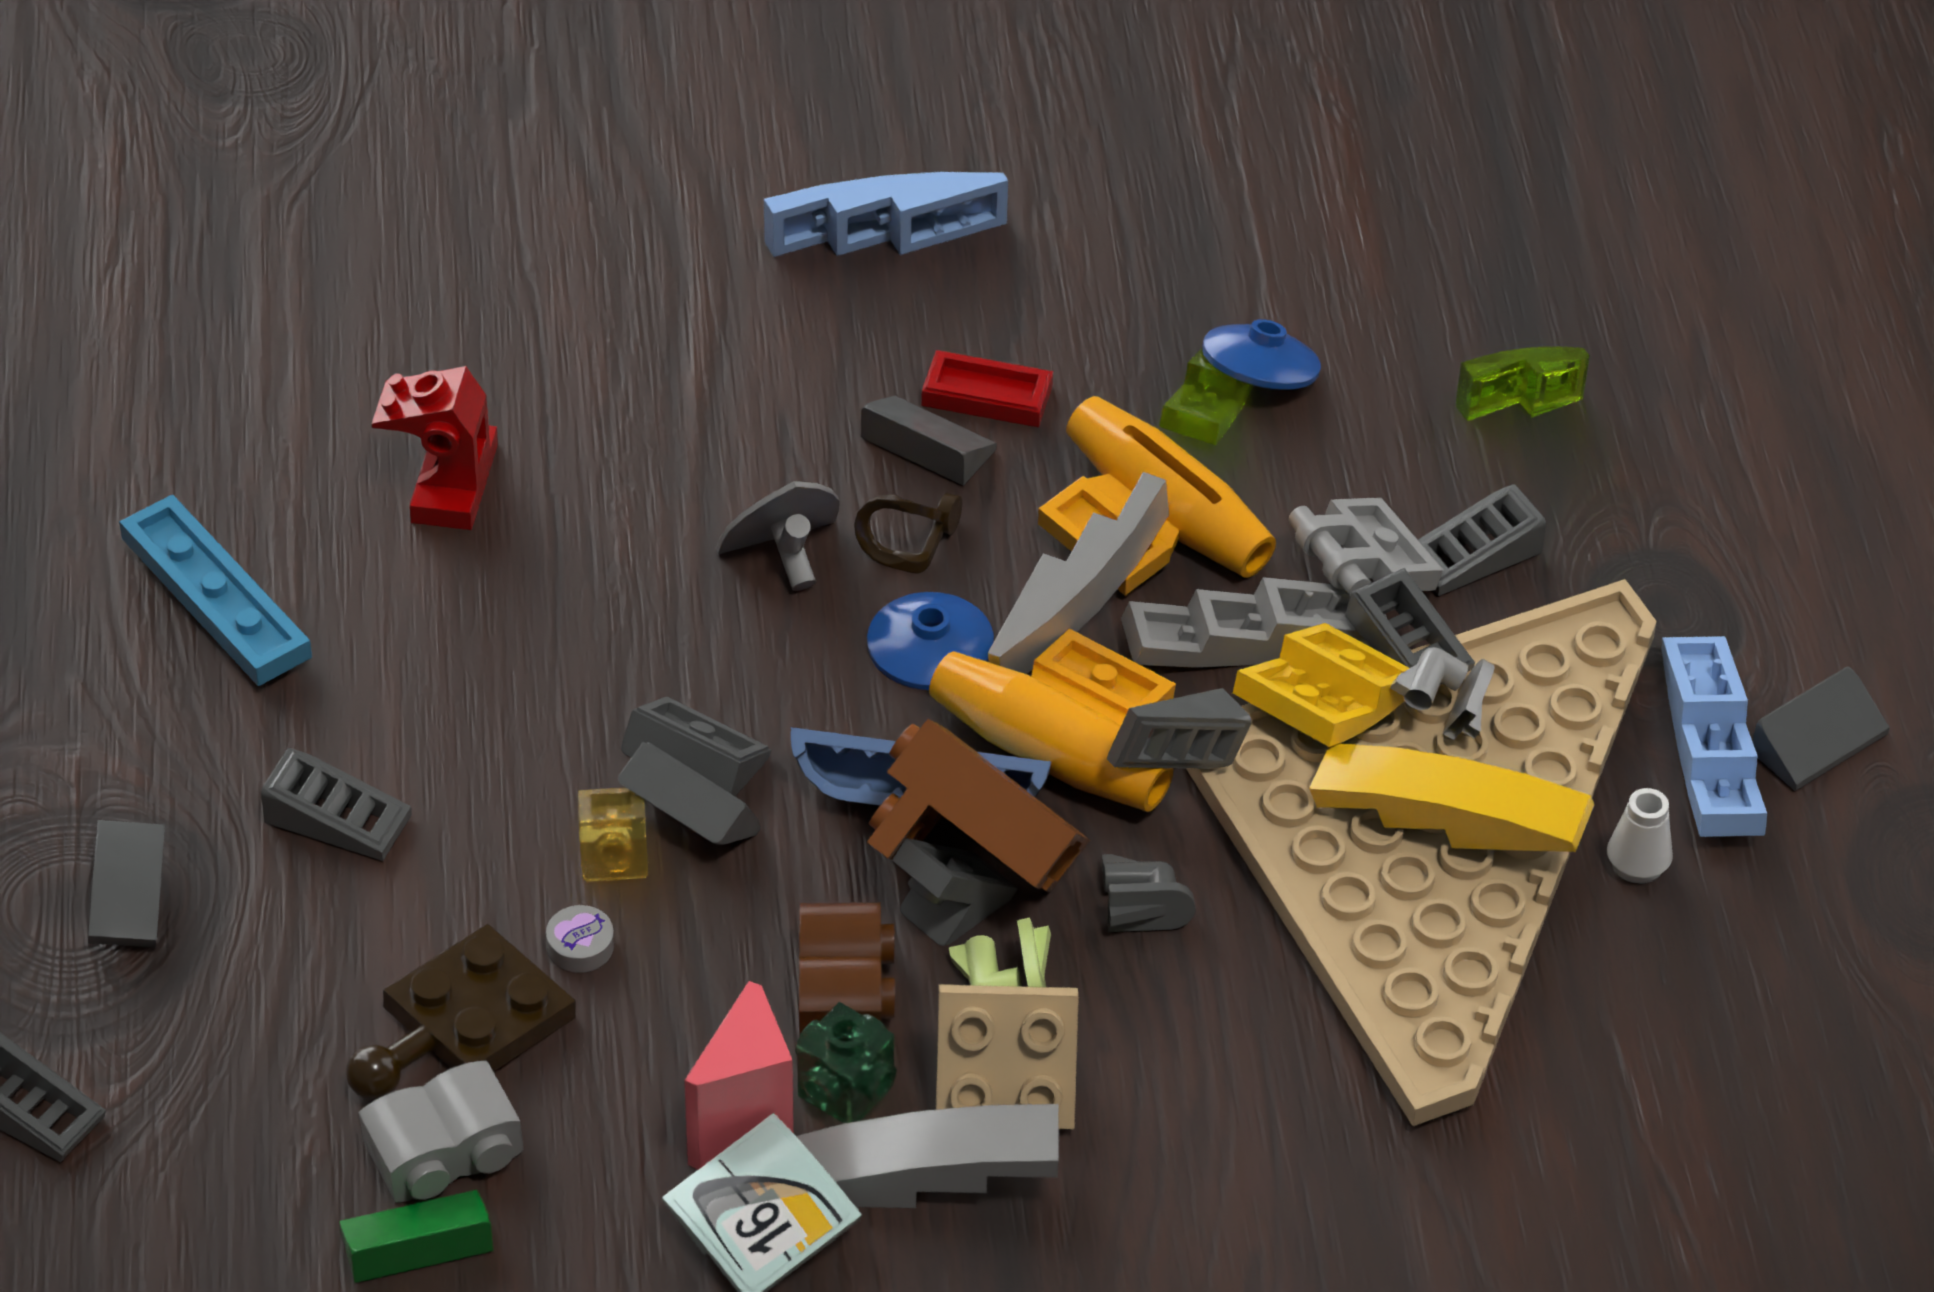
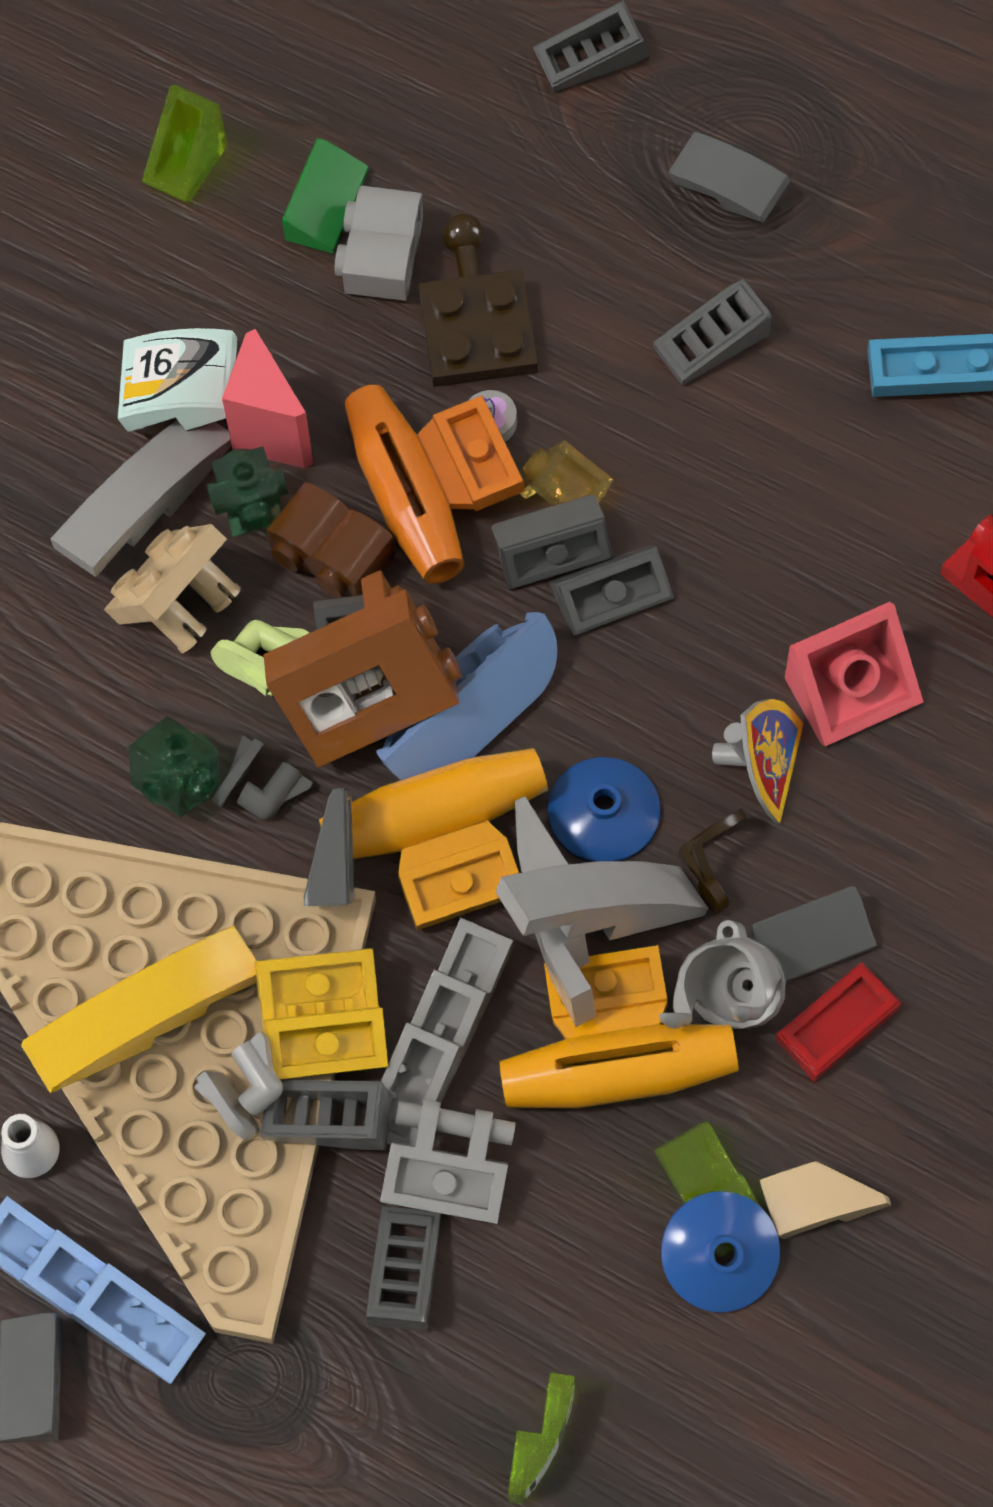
camera: 130 degrees right, 20 degrees up
none -> clear green brick [128,716,219,818]
none -> orange plate [345,385,525,584]
none -> light grey slope [496,861,708,940]
none -> light grey hair [659,920,786,1030]
none -> tan slope [760,1161,891,1239]
none -> coral slope [785,602,924,746]

